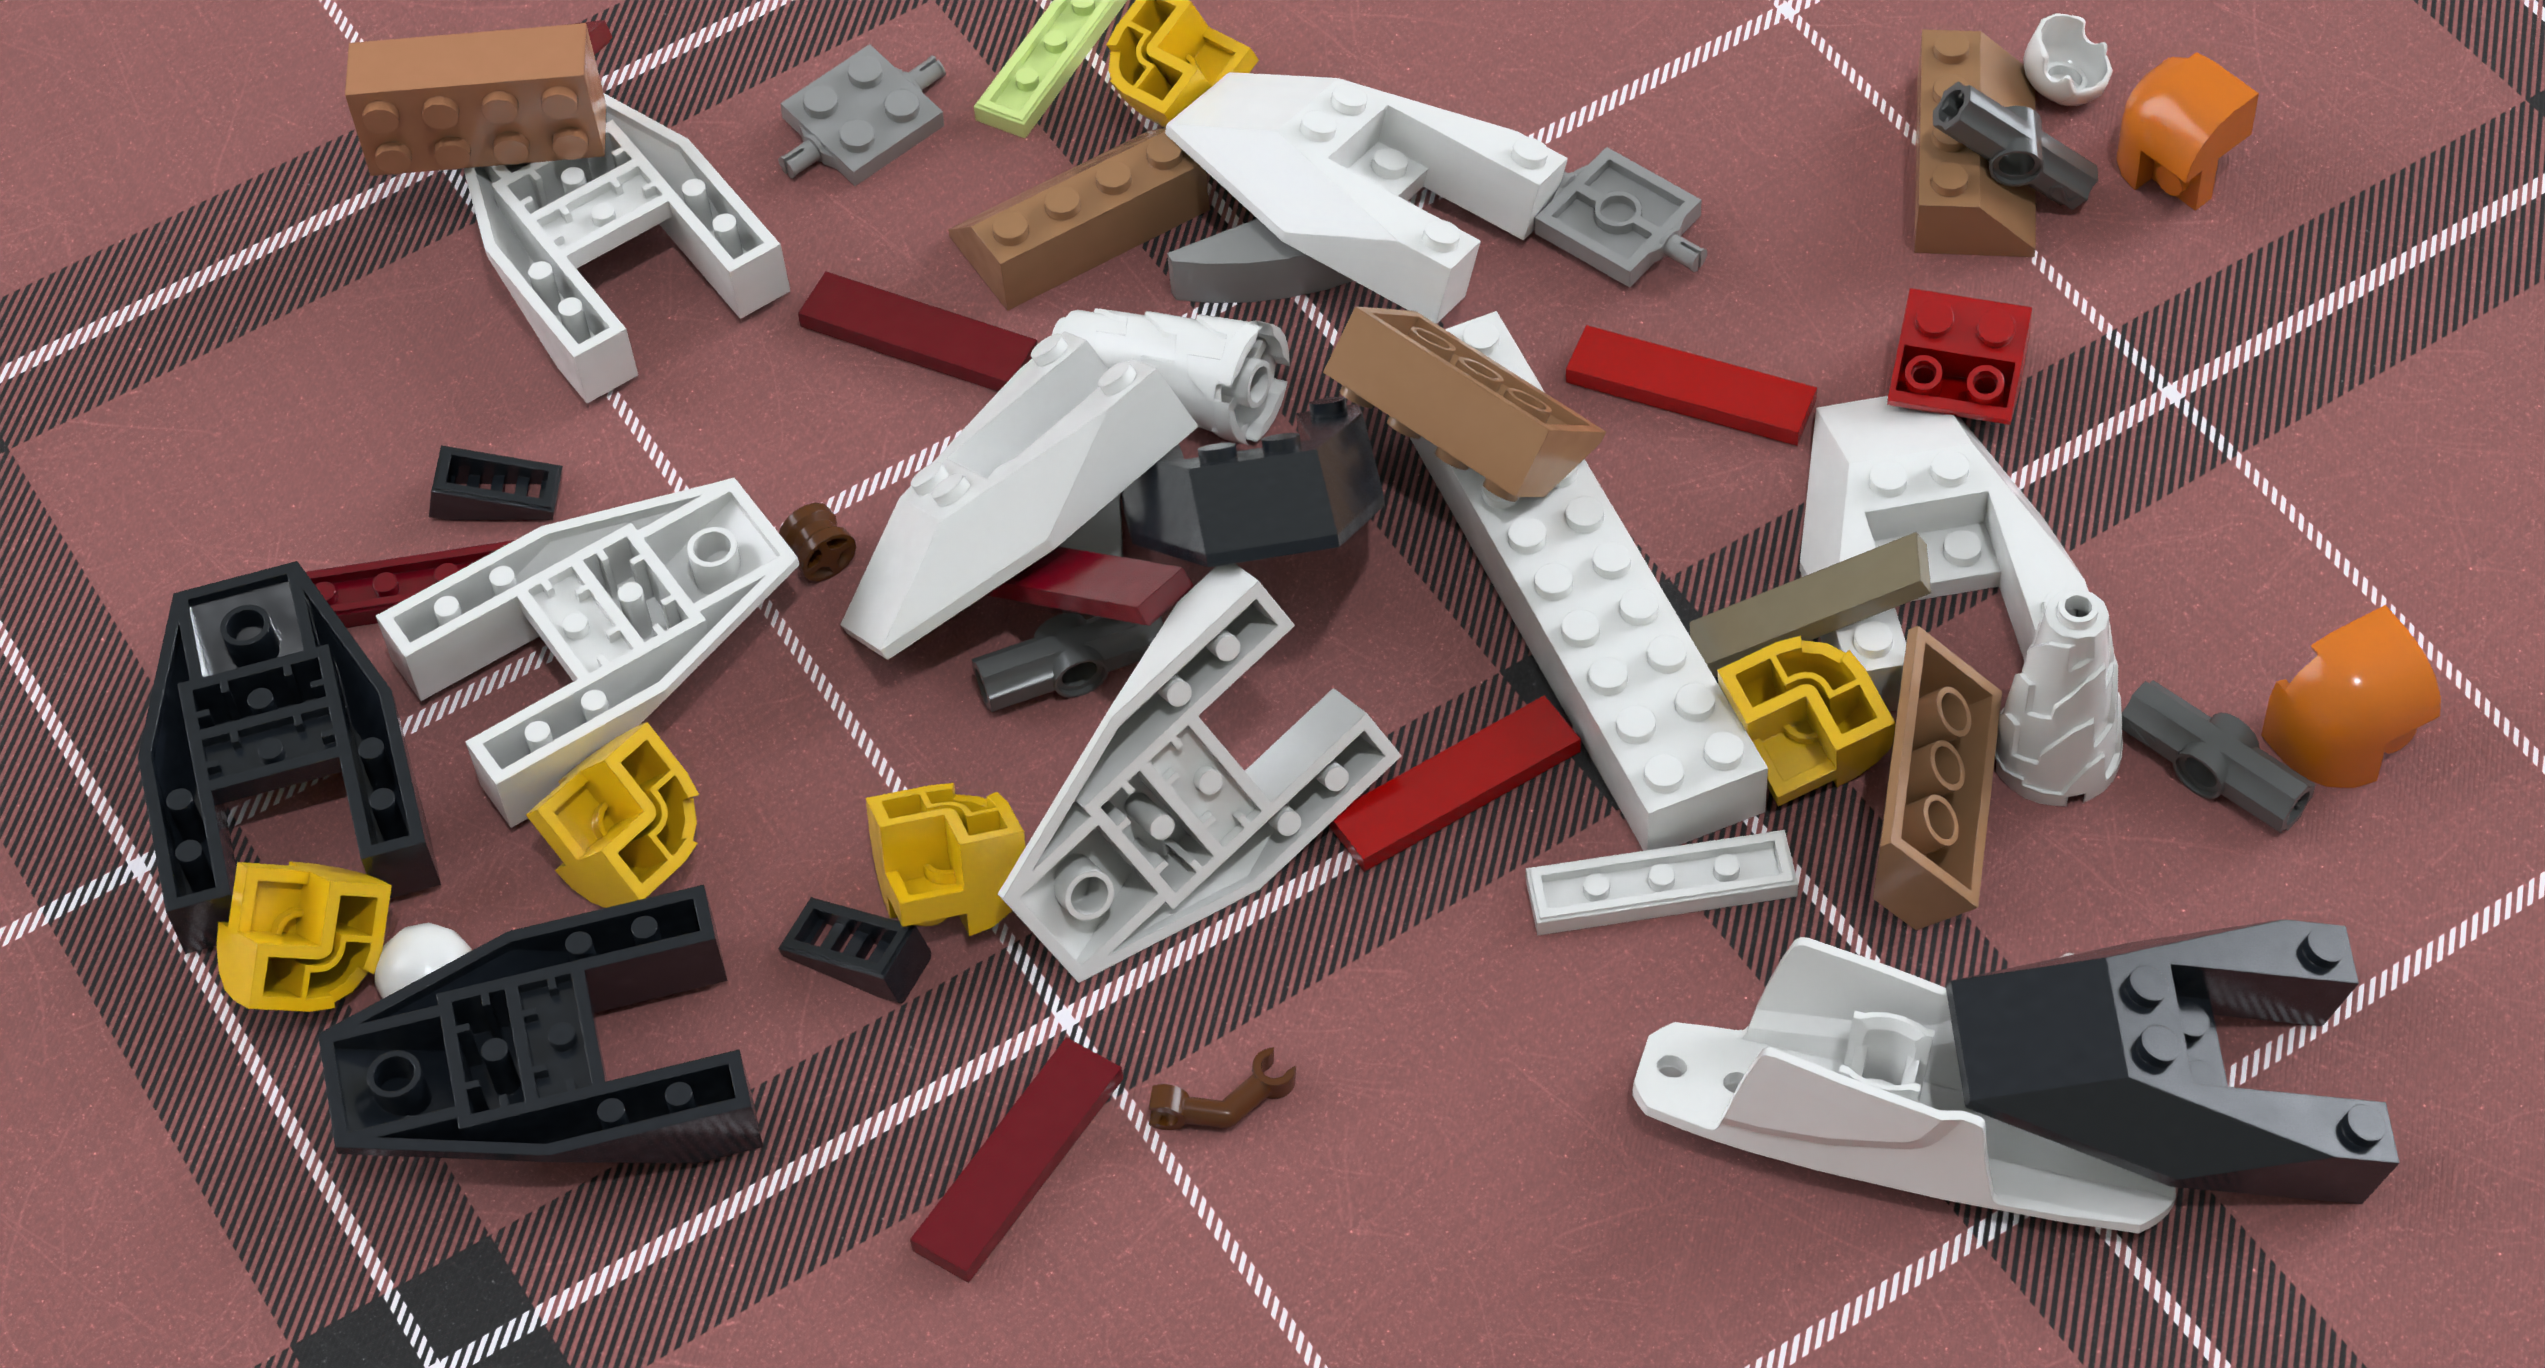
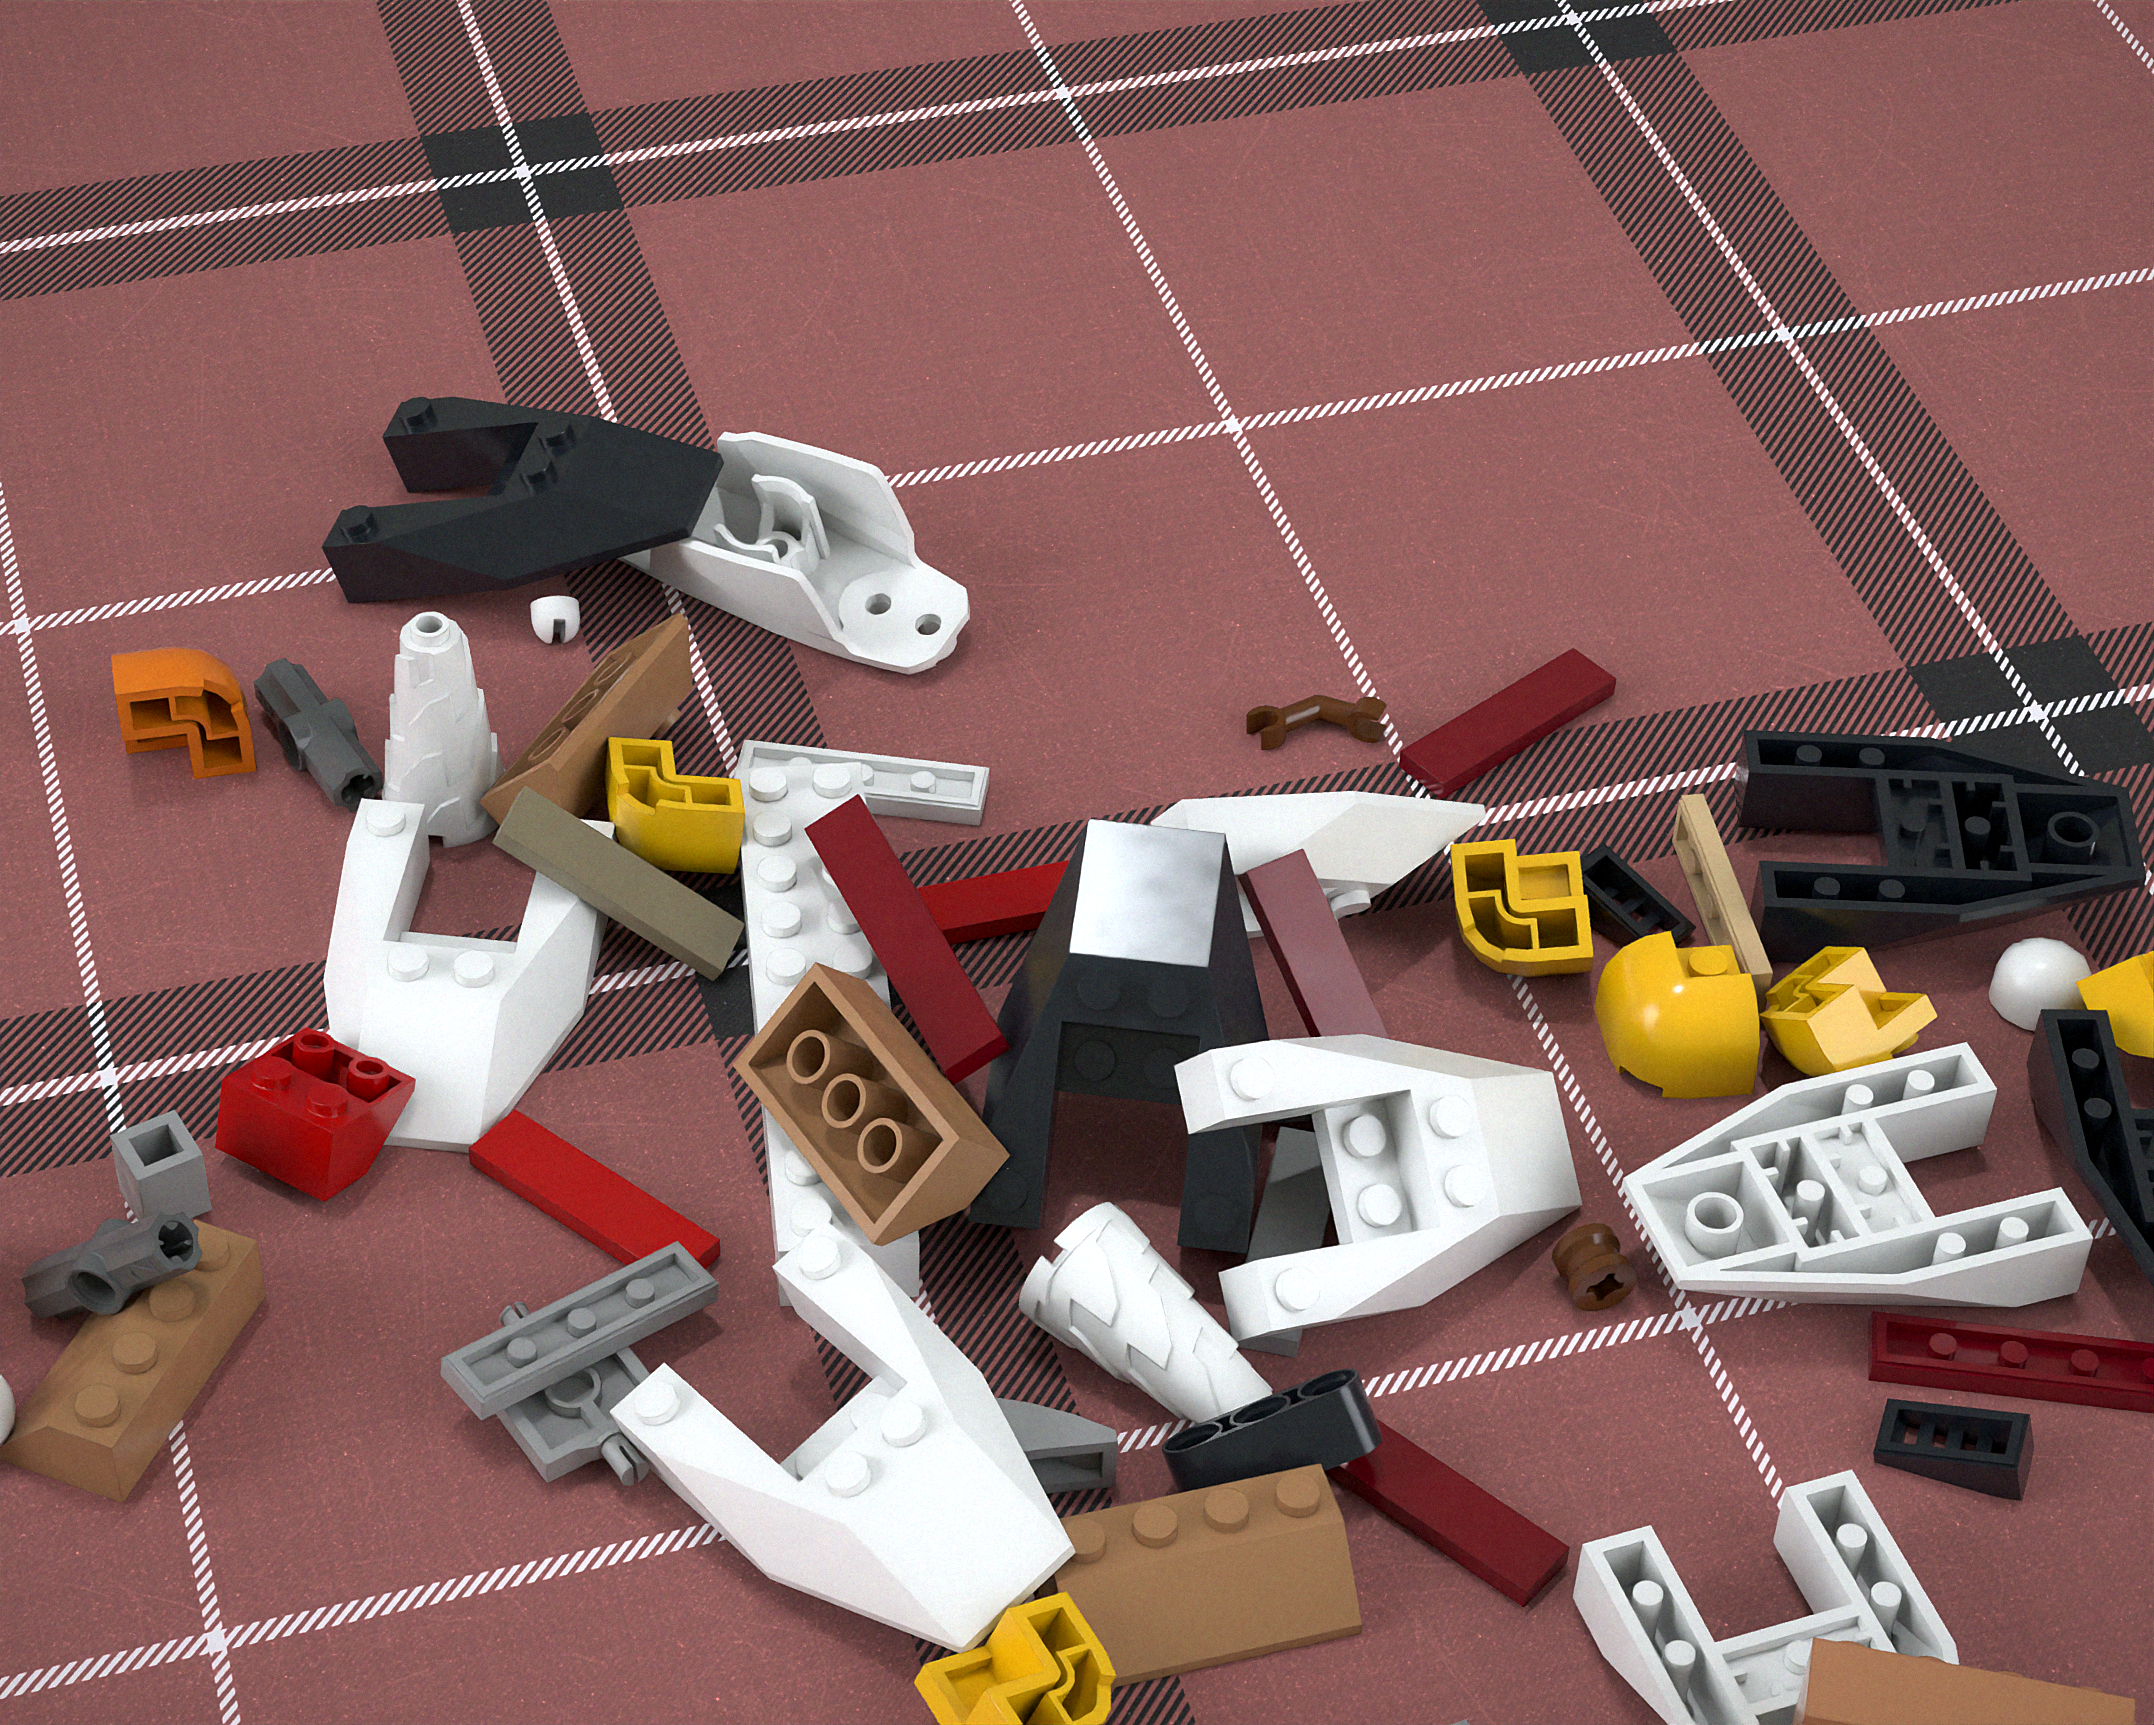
camera: 170 degrees left, 10 degrees down
none -> light grey brick [110,1110,212,1221]
none -> light grey tile [441,1241,719,1421]
none -> dark red tile [804,793,1011,1086]
none -> black beam [1161,1369,1383,1493]
none -> yellow brick [1594,931,1760,1099]
none -> tan tile [1672,794,1773,1018]

